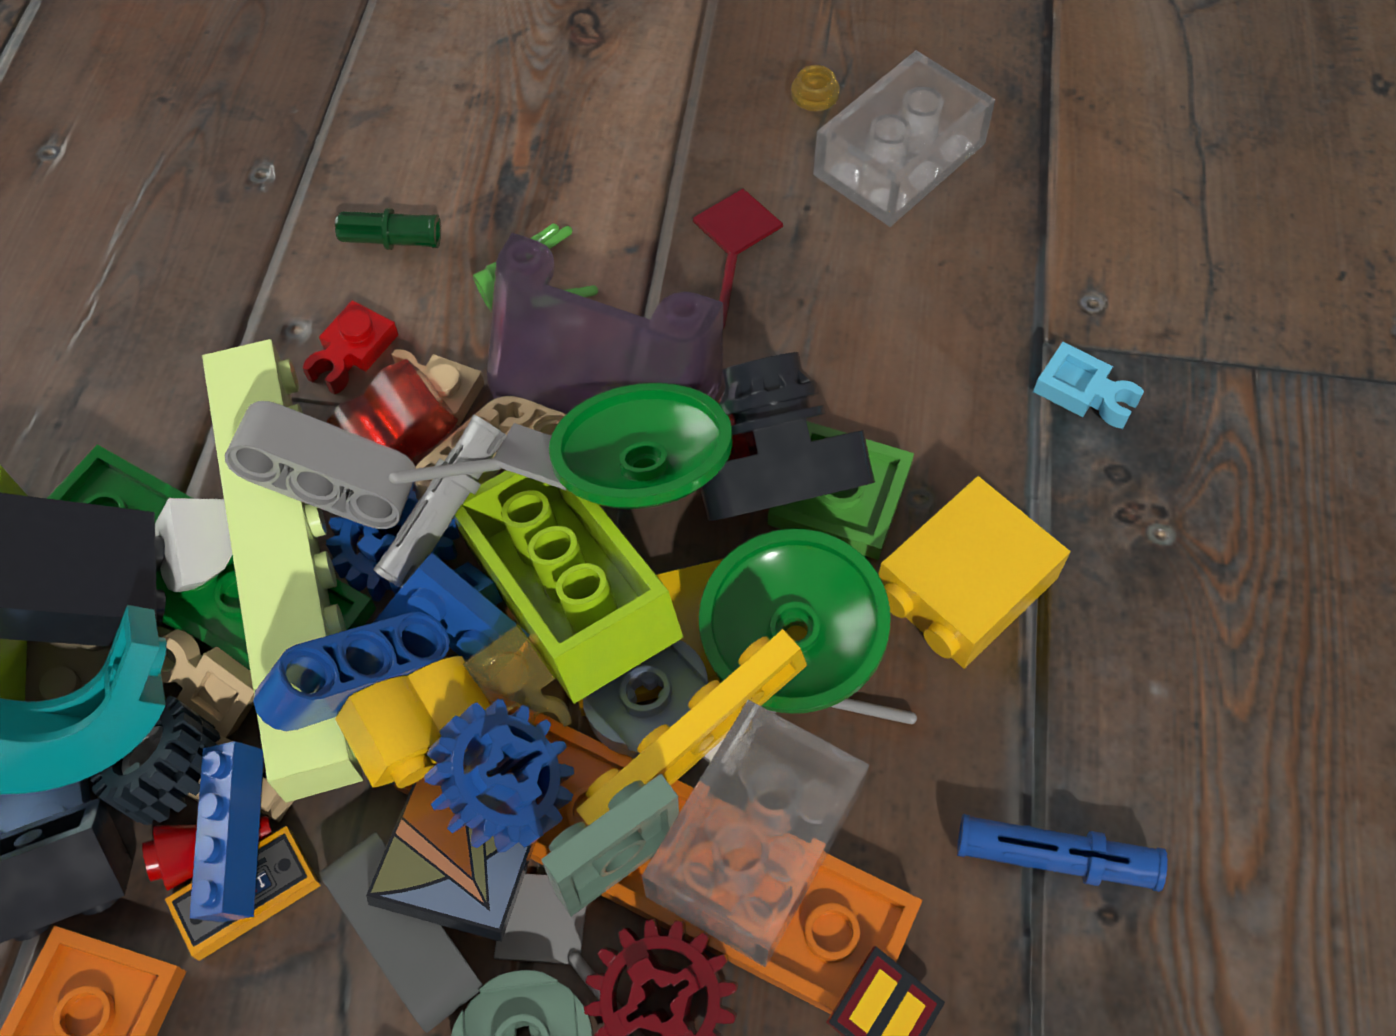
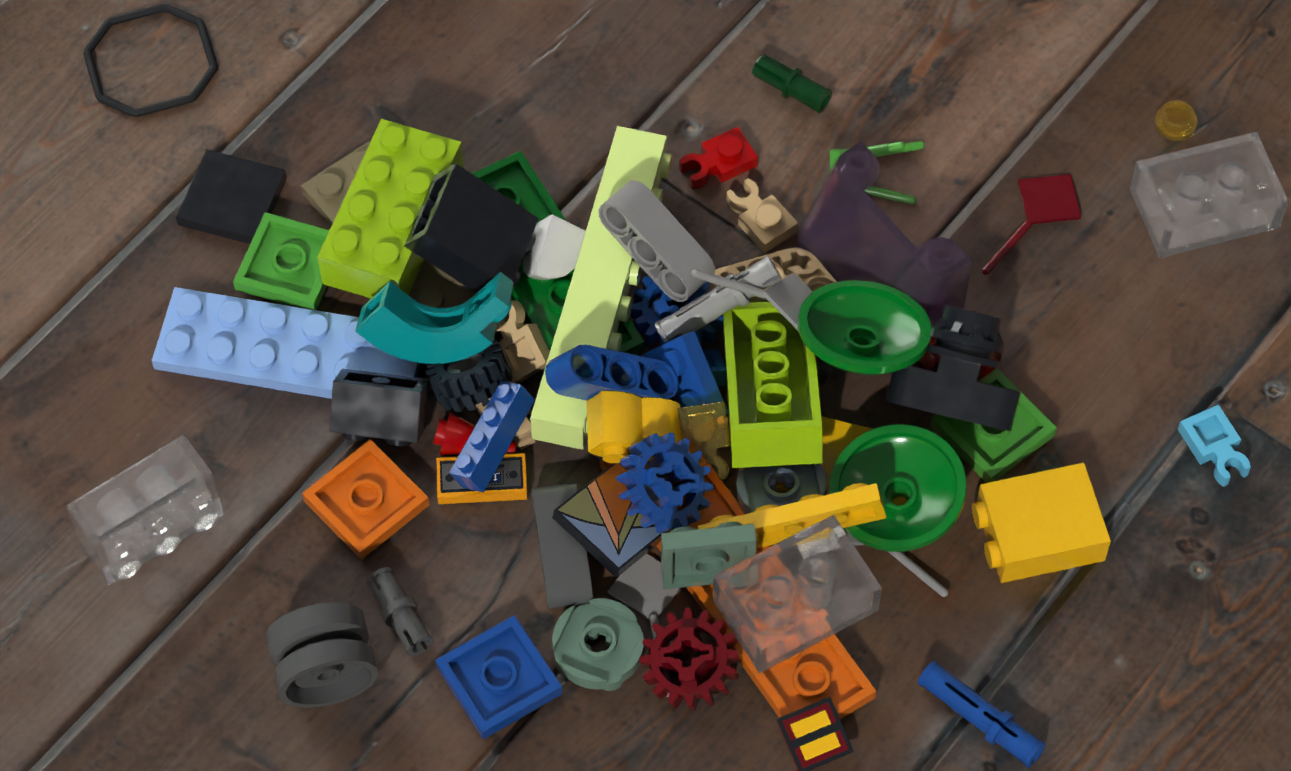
camera: 30 degrees right, 0 degrees up
clear red brick [326,359,458,461] -> none

